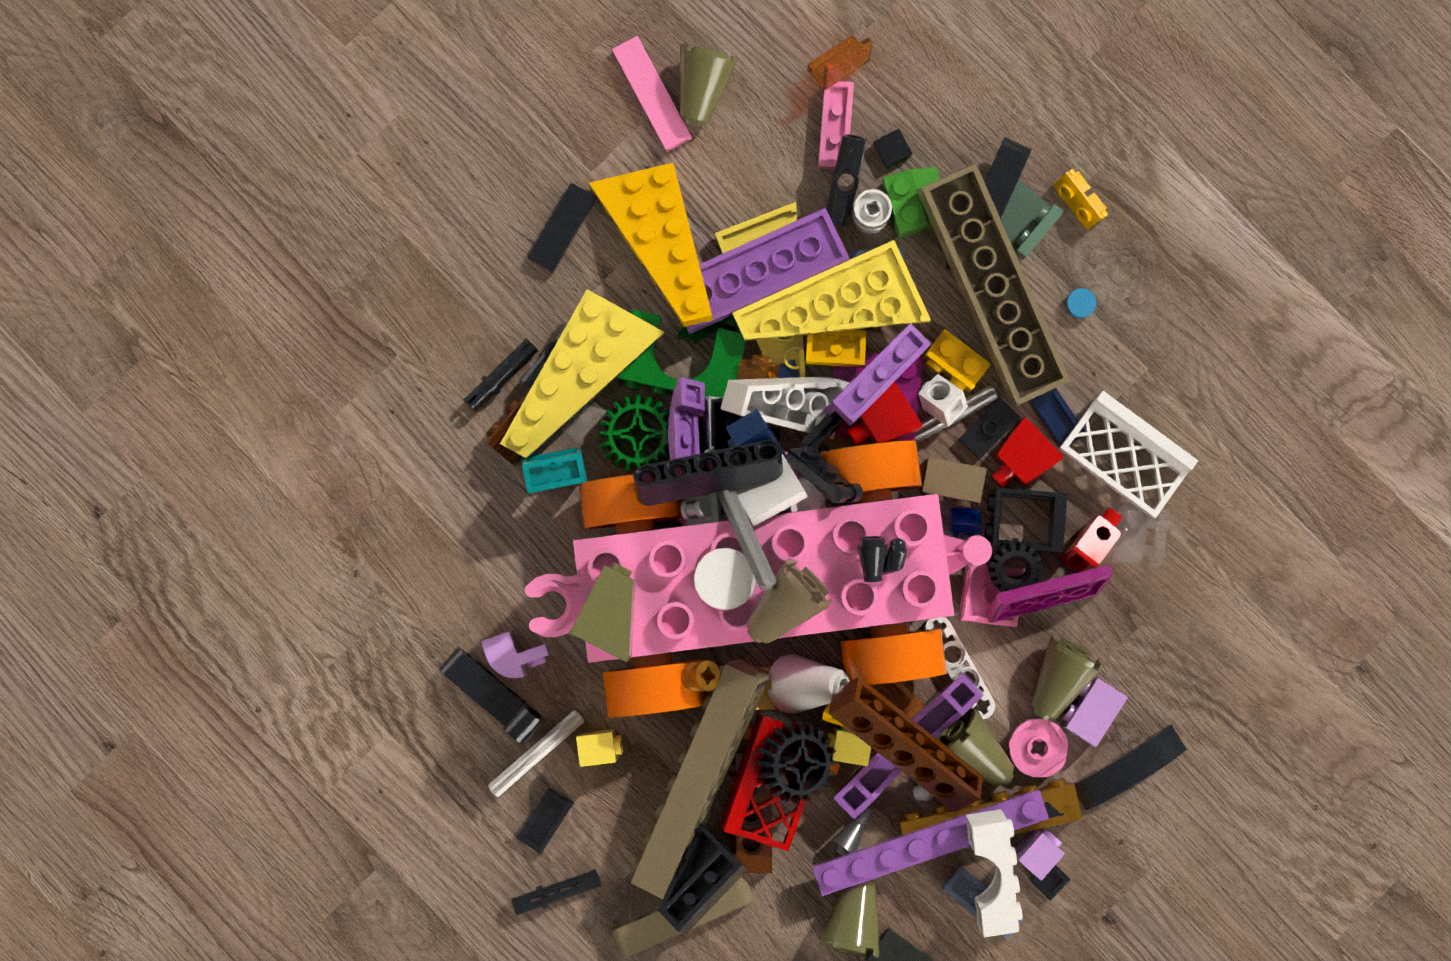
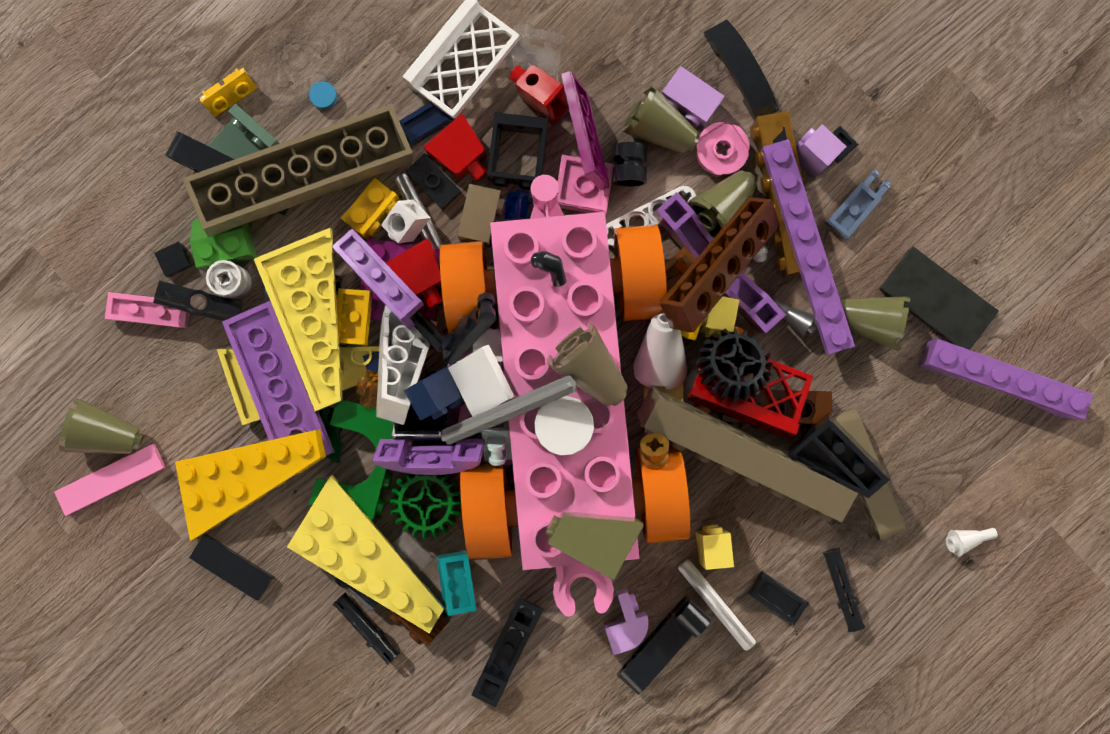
camera: 85 degrees left, 0 degrees up
black beam [633,440,783,506] -> none
clear orange panel [807,36,873,90] -> none
black cone [857,536,888,582] -> none
white arch [966,809,1023,938] -> none
black tyre [987,538,1043,592] -> none
none -> black slope [471,597,543,708]
none -> black wheel [613,142,647,187]

